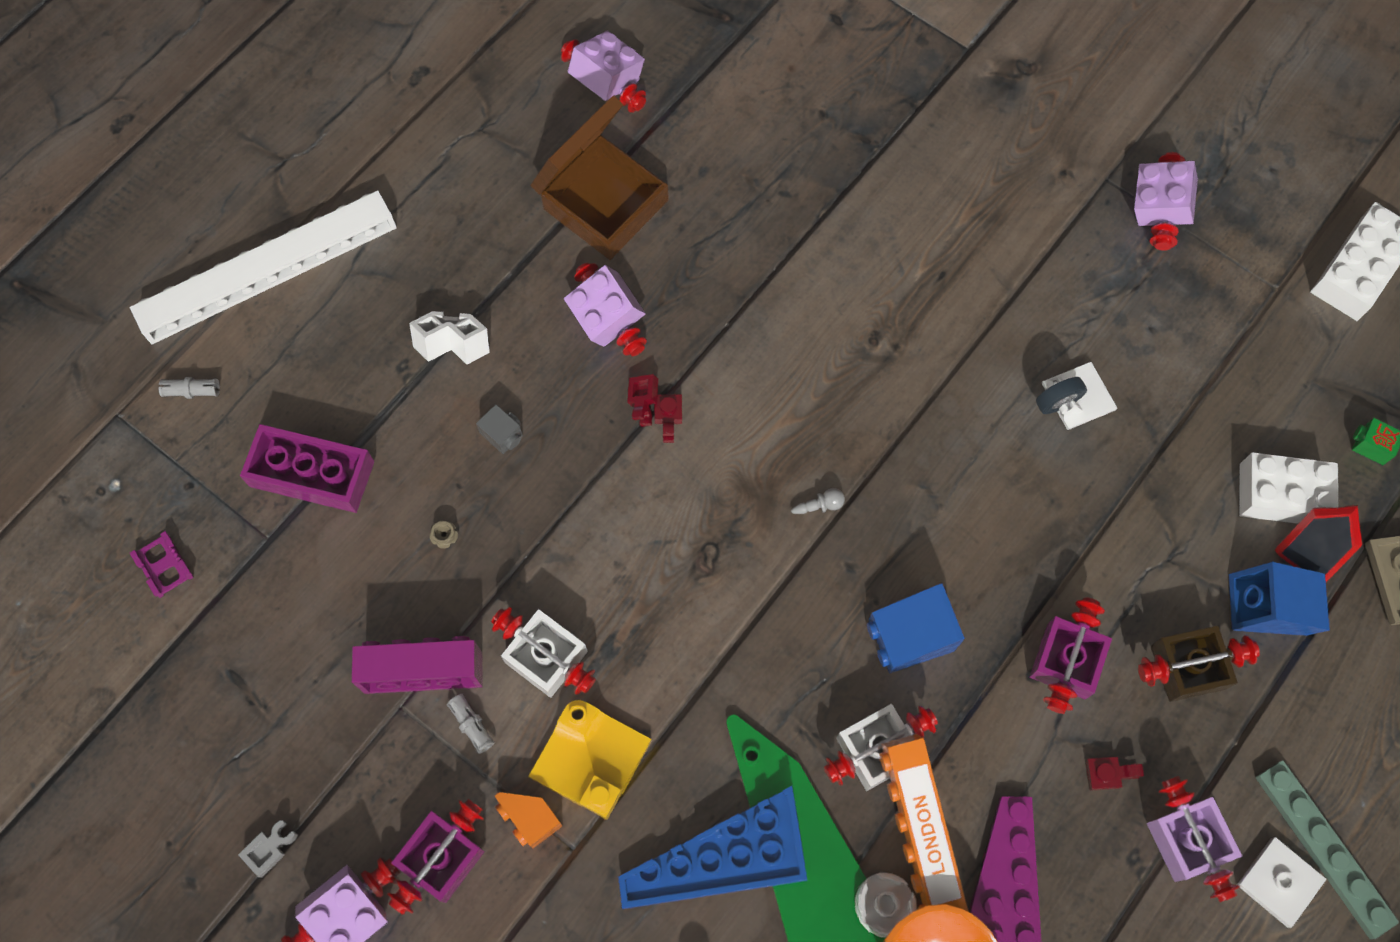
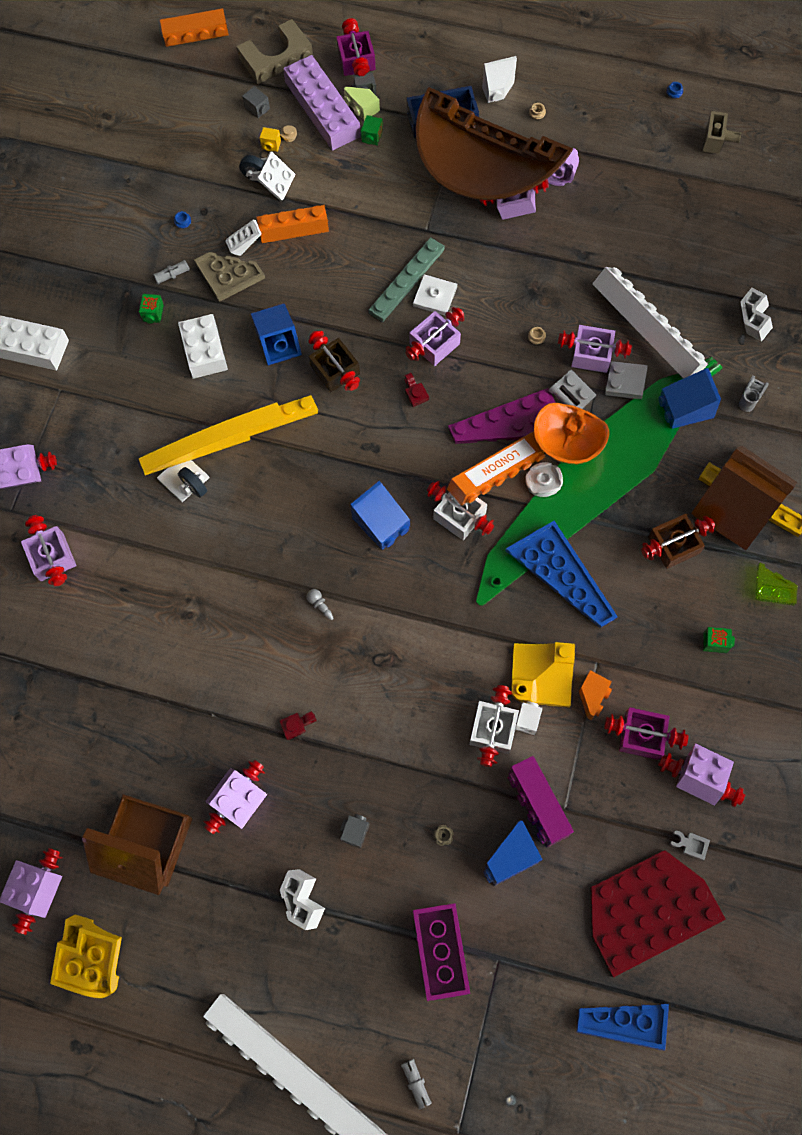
camera: 110 degrees left, 0 degrees up
magenta piece [130,531,194,598] -> none
light grey pin [447,694,495,754] -> none
dark red plate [627,374,658,427] -> none
magenta brick [1029,597,1112,714] -> none
black tile [1275,505,1362,582] -> none
none -> lavender brick [21,515,77,586]
none -> yellow slope [50,914,122,998]
none -> yellow slope [139,395,318,475]
none -> blue slope [483,821,542,886]
none -> white brick [515,702,542,735]
none -> blue wing [576,1004,669,1051]
none -> dark red plate [590,850,726,977]

